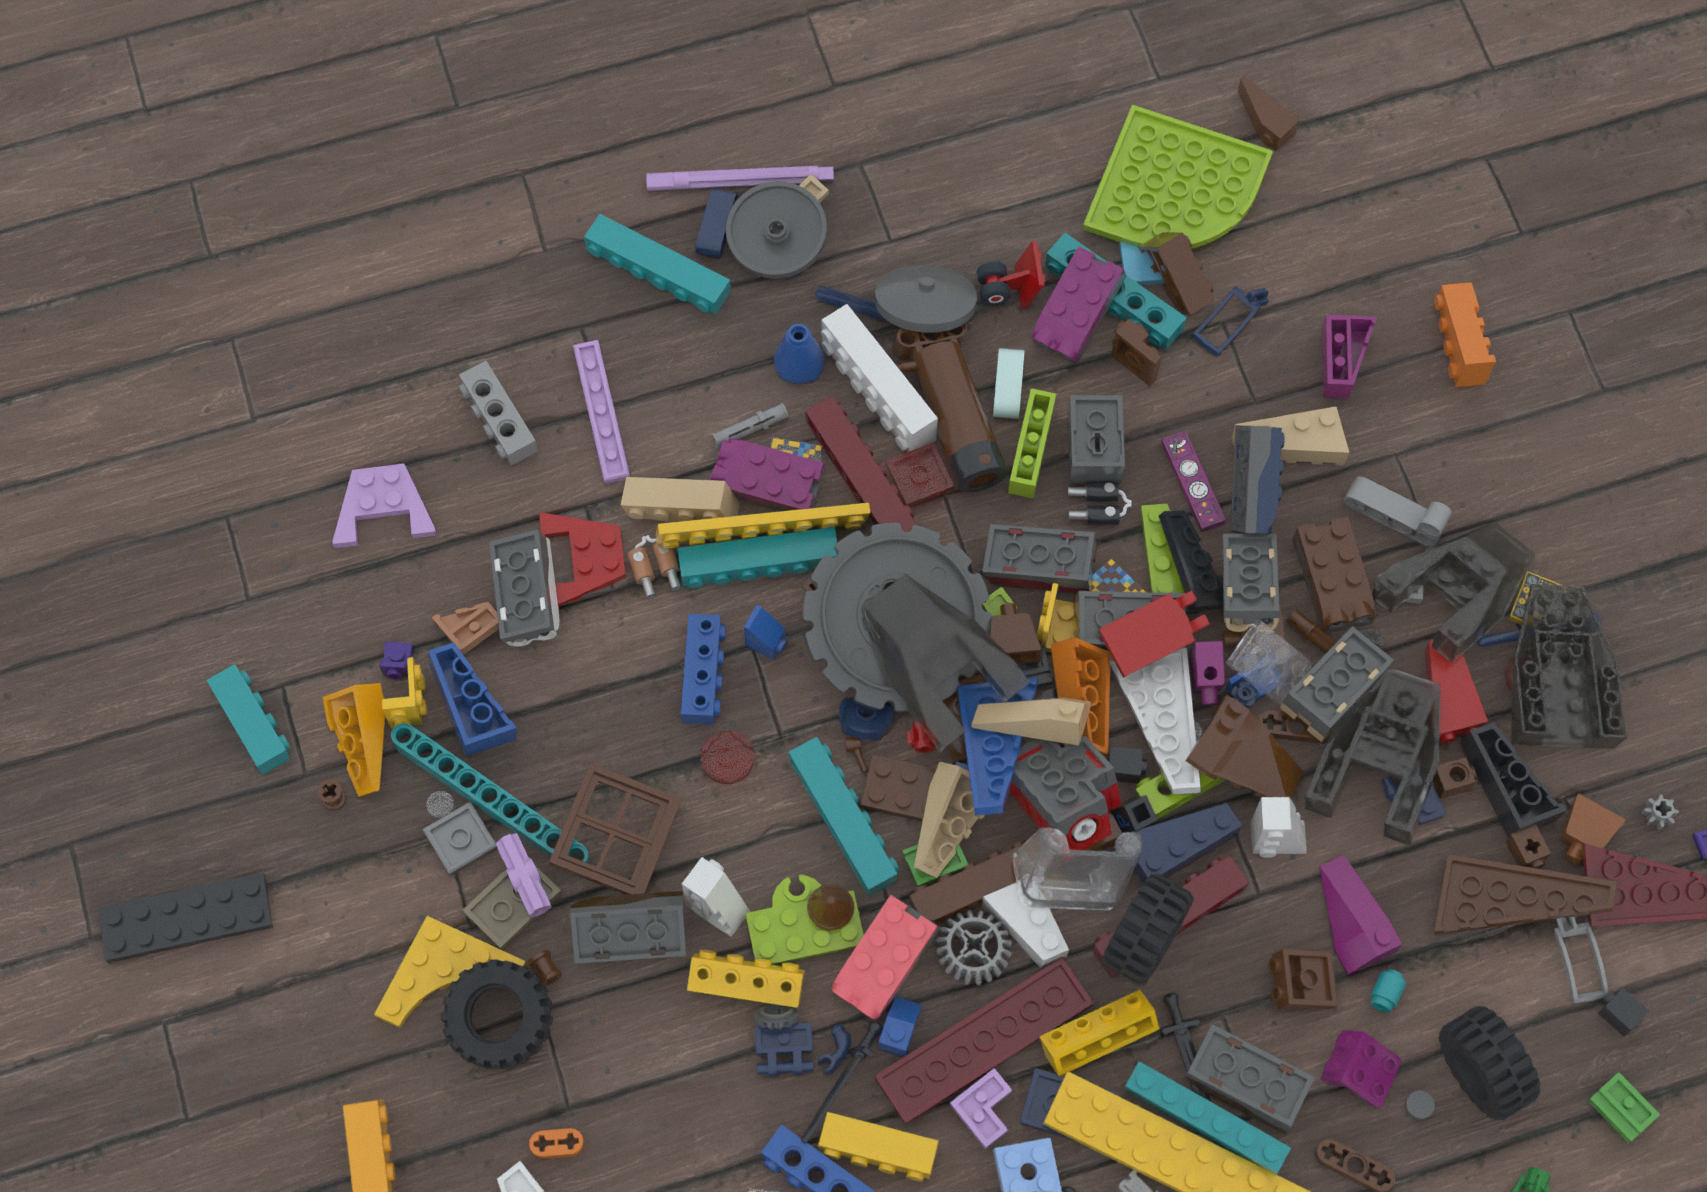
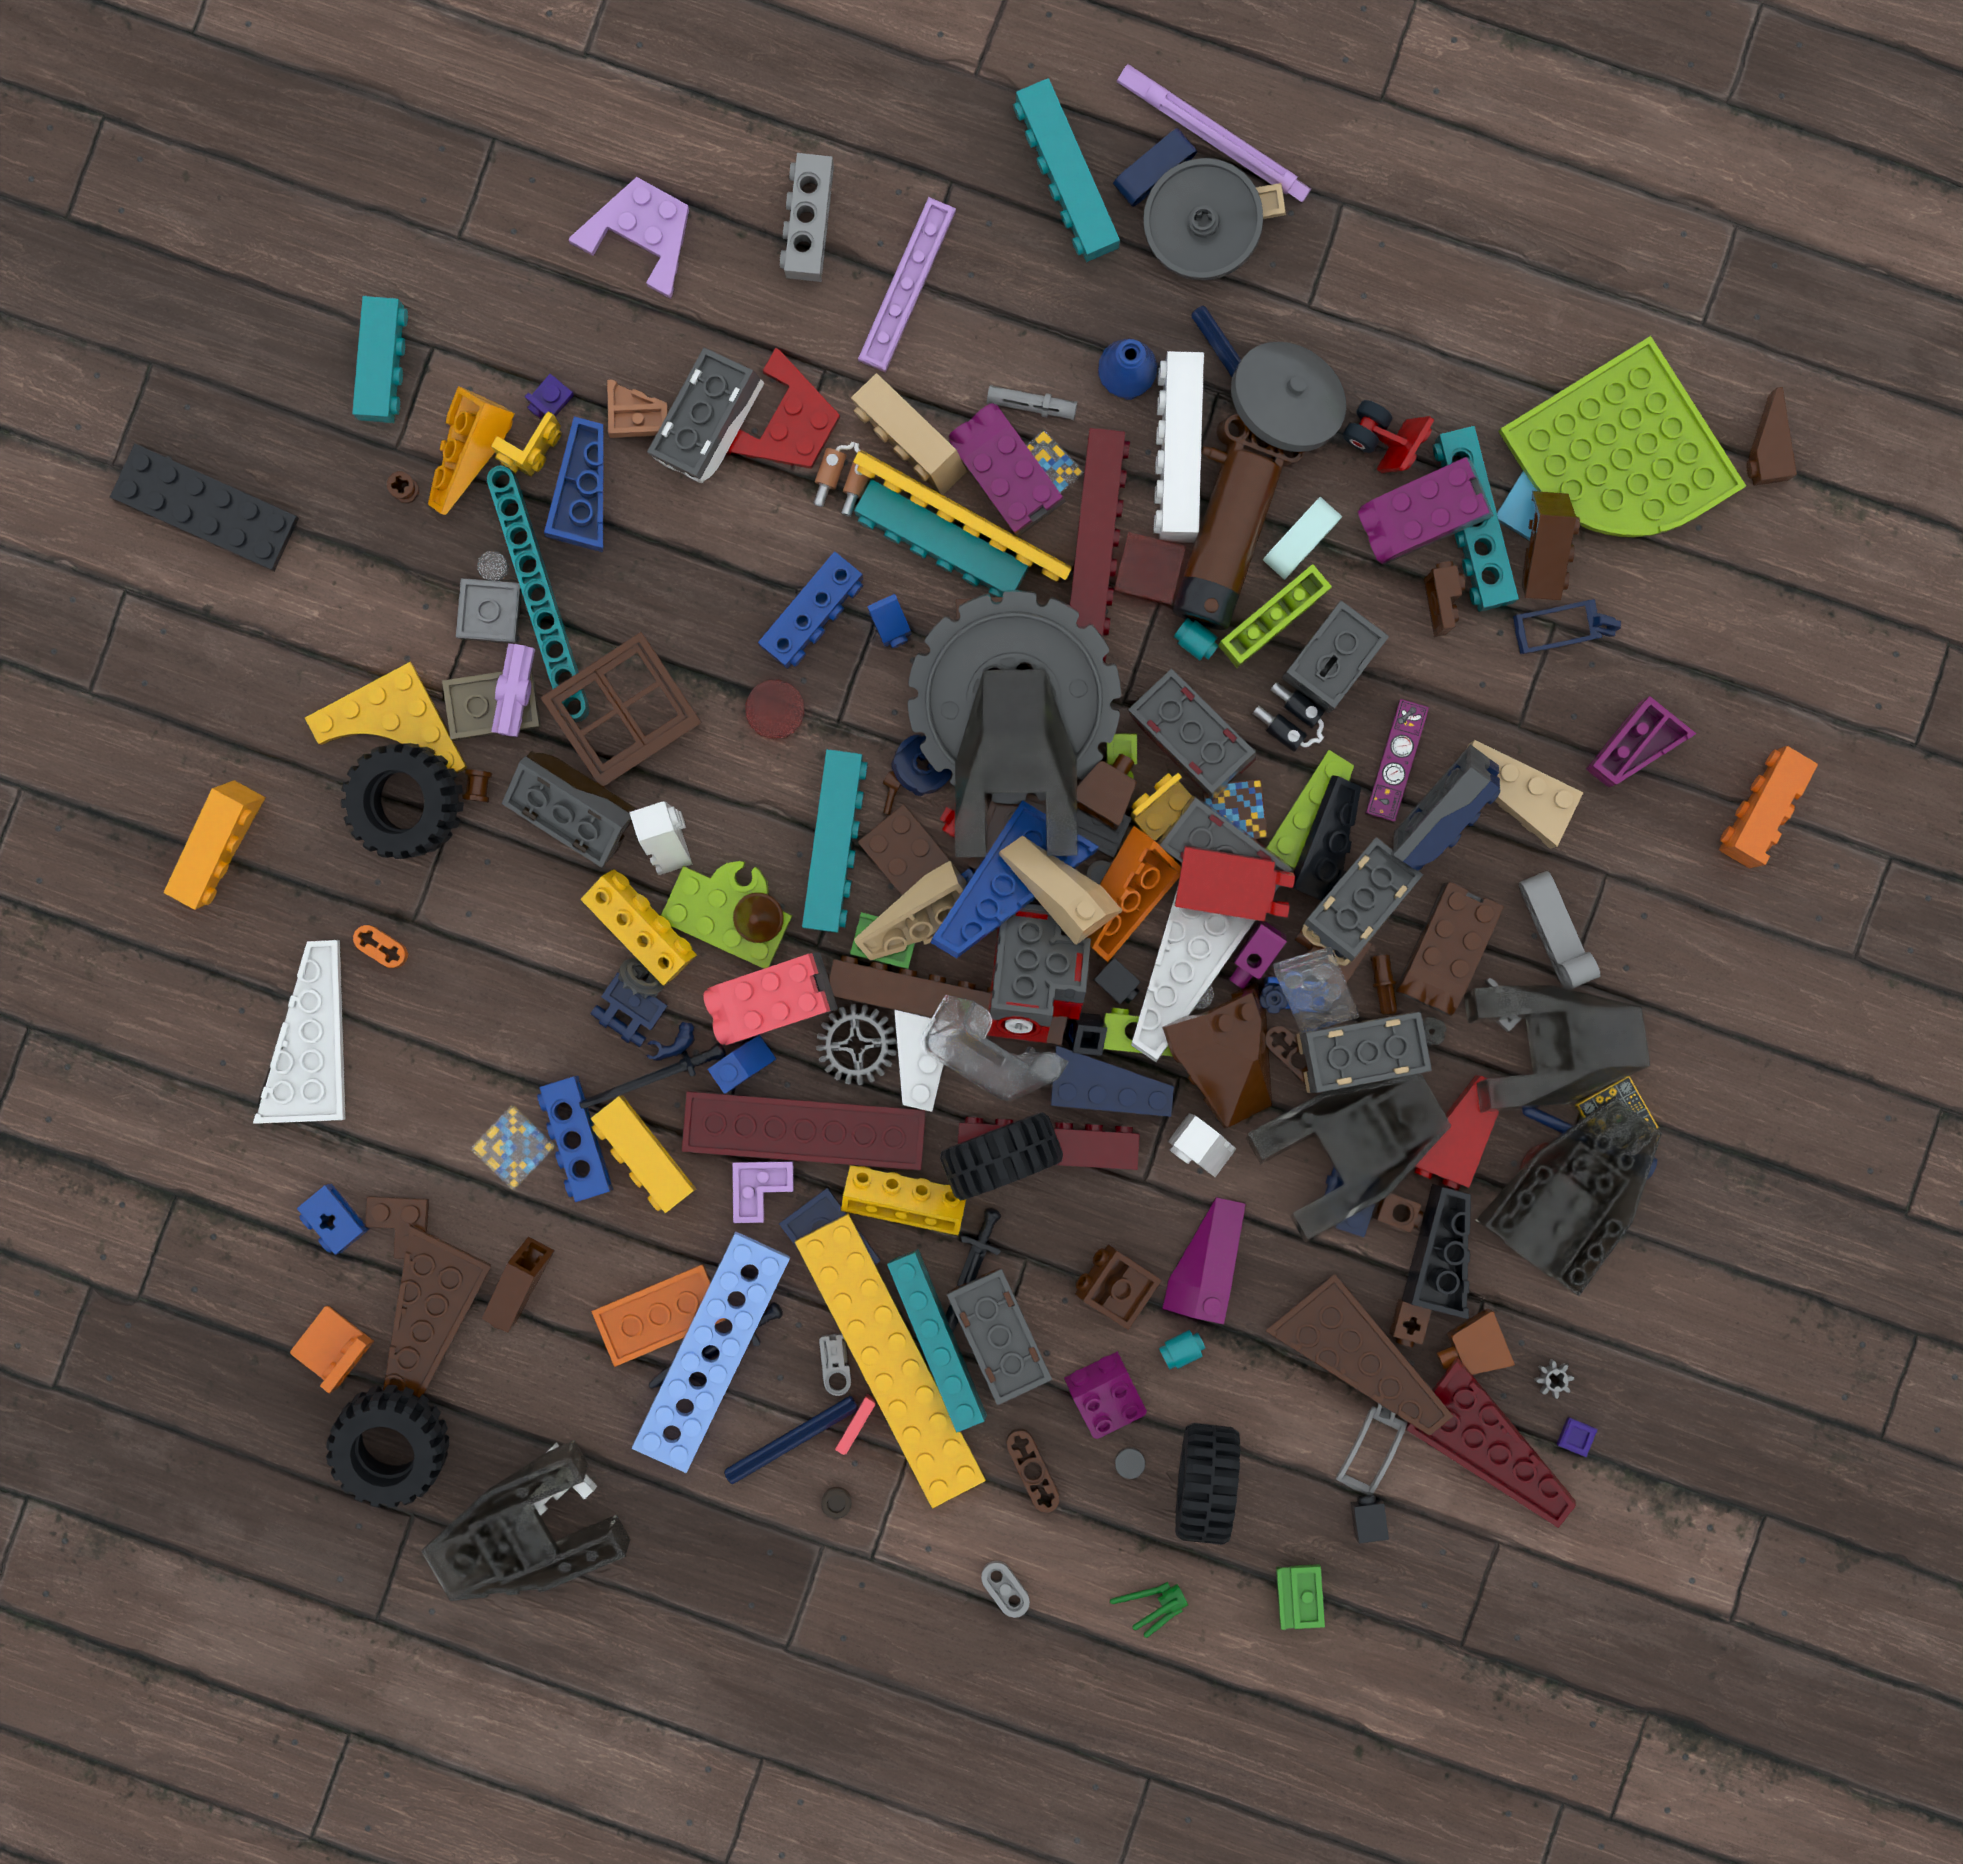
camera: 40 degrees right, 20 degrees up
none -> teal brick [1173,618,1219,661]

